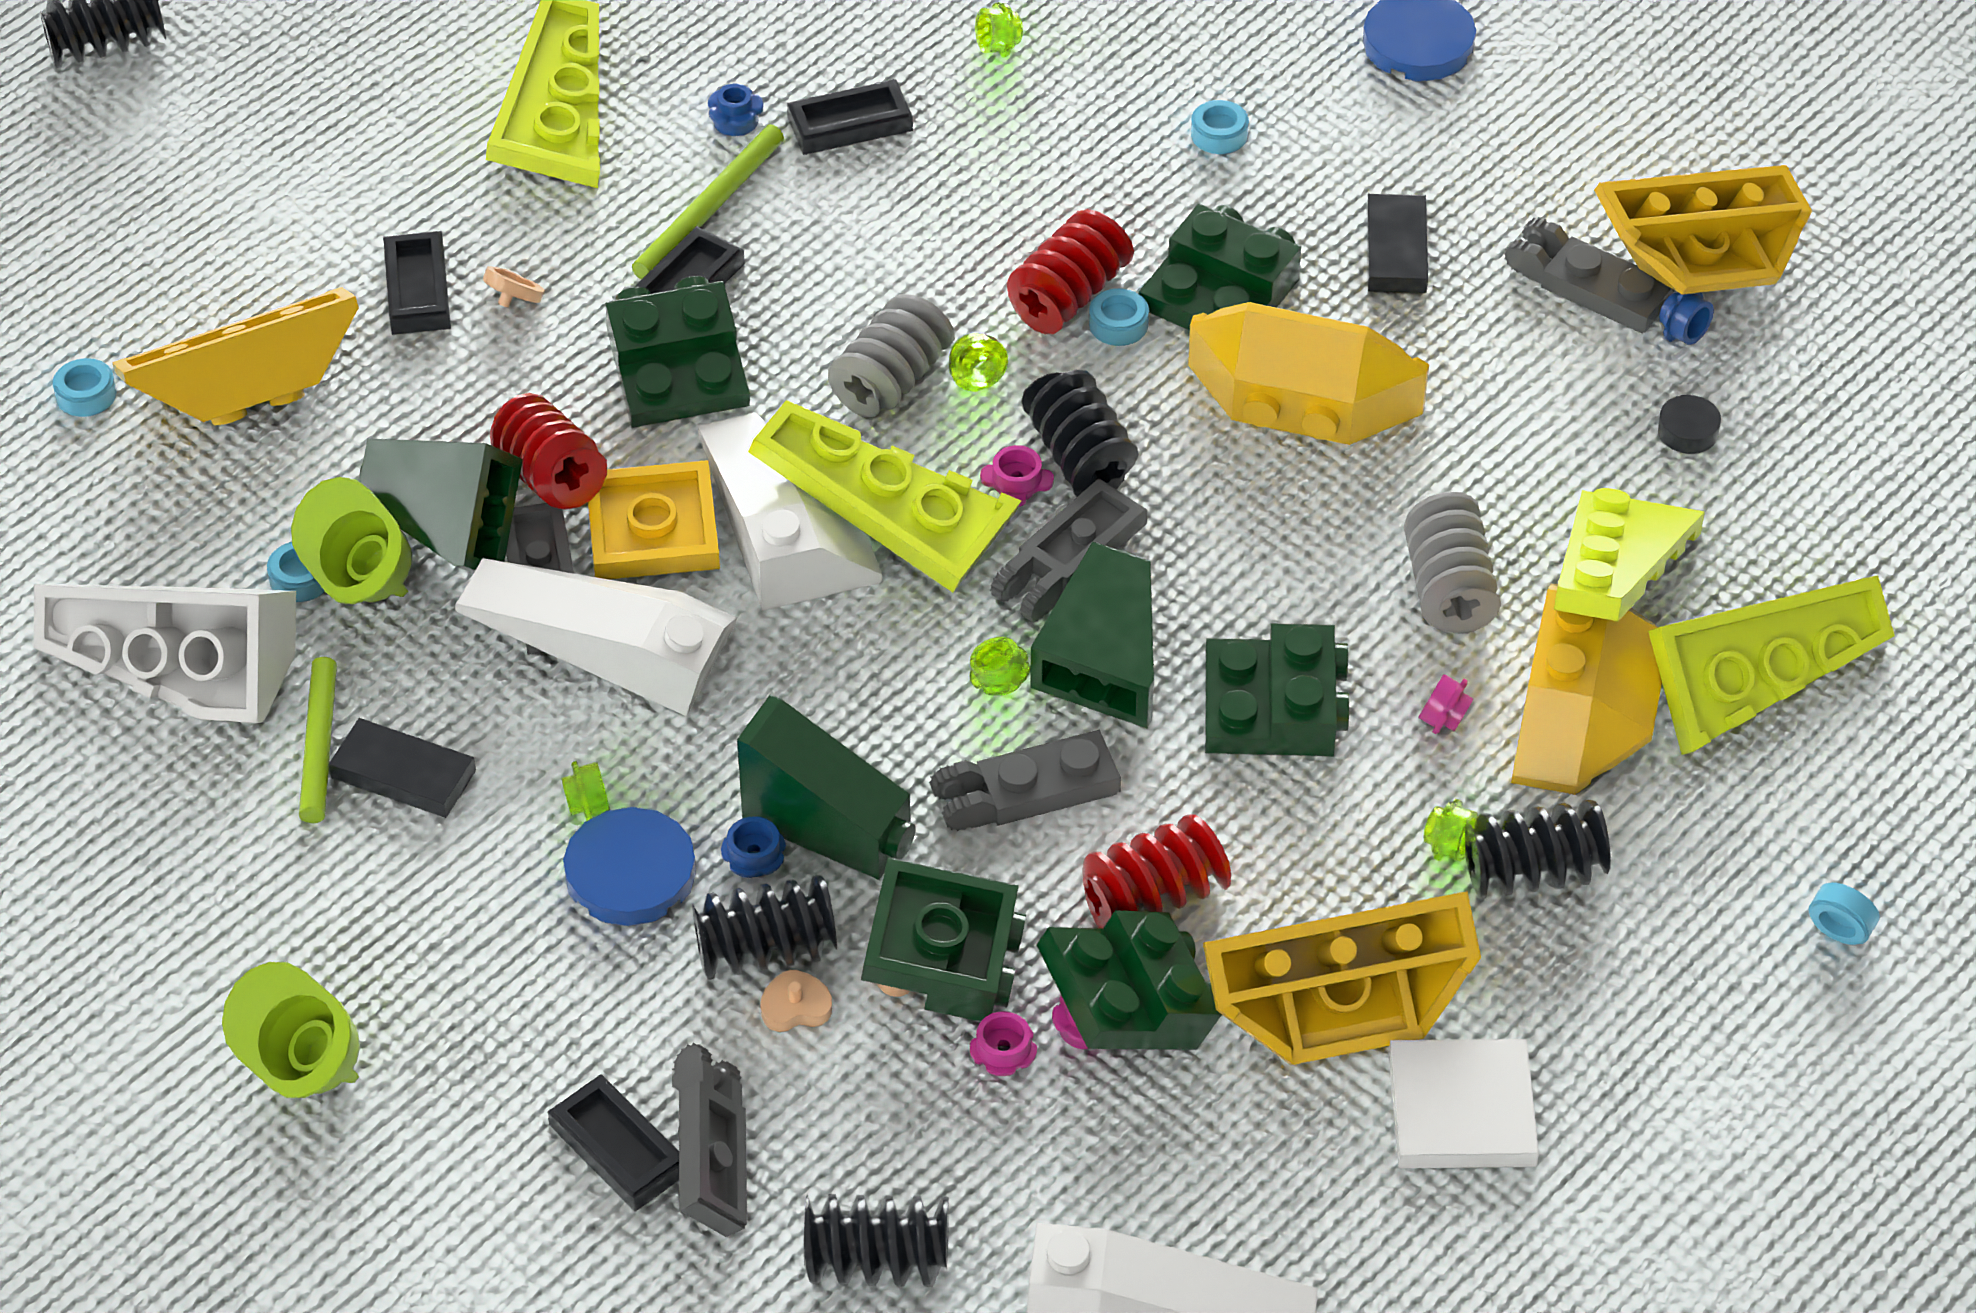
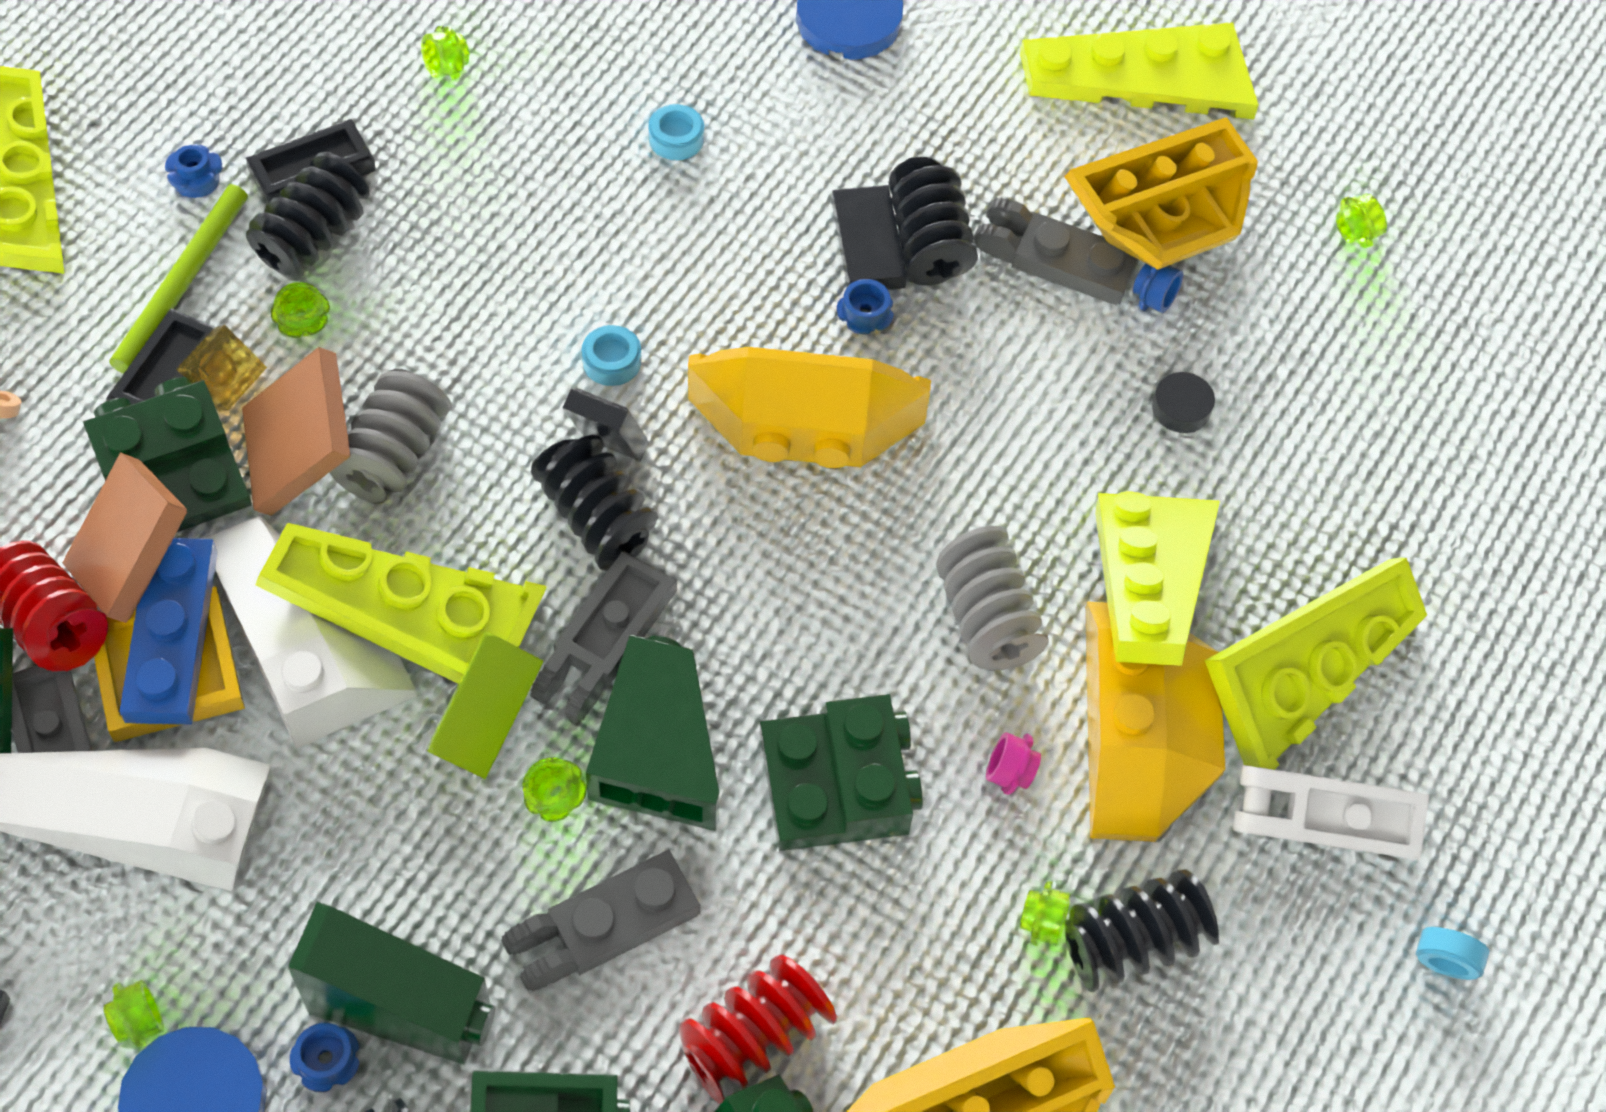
camera: 15 degrees left, 10 degrees up
clear neon green plate [949,333,1008,392] -> none
dark pink plate [980,445,1054,507] -> none
red piece [1007,209,1135,335] -> none
dark green plate [1139,203,1302,330] -> none
none -> nougat tile [62,453,187,623]
none -> blue plate [119,538,218,725]
none -> clear yellow plate [176,324,267,412]
none -> nougat tile [242,347,351,516]
none -> black piece [246,152,370,282]
none -> clear neon green plate [271,282,330,338]
none -> lime slope [425,631,544,779]
none -> black tile [562,387,649,462]
none -> blue plate [836,279,894,335]
none -> black piece [888,157,978,286]
none -> neon yellow wing [1020,22,1259,120]
none -> white plate [1233,765,1430,860]
none -> clear neon green plate [1335,193,1387,248]

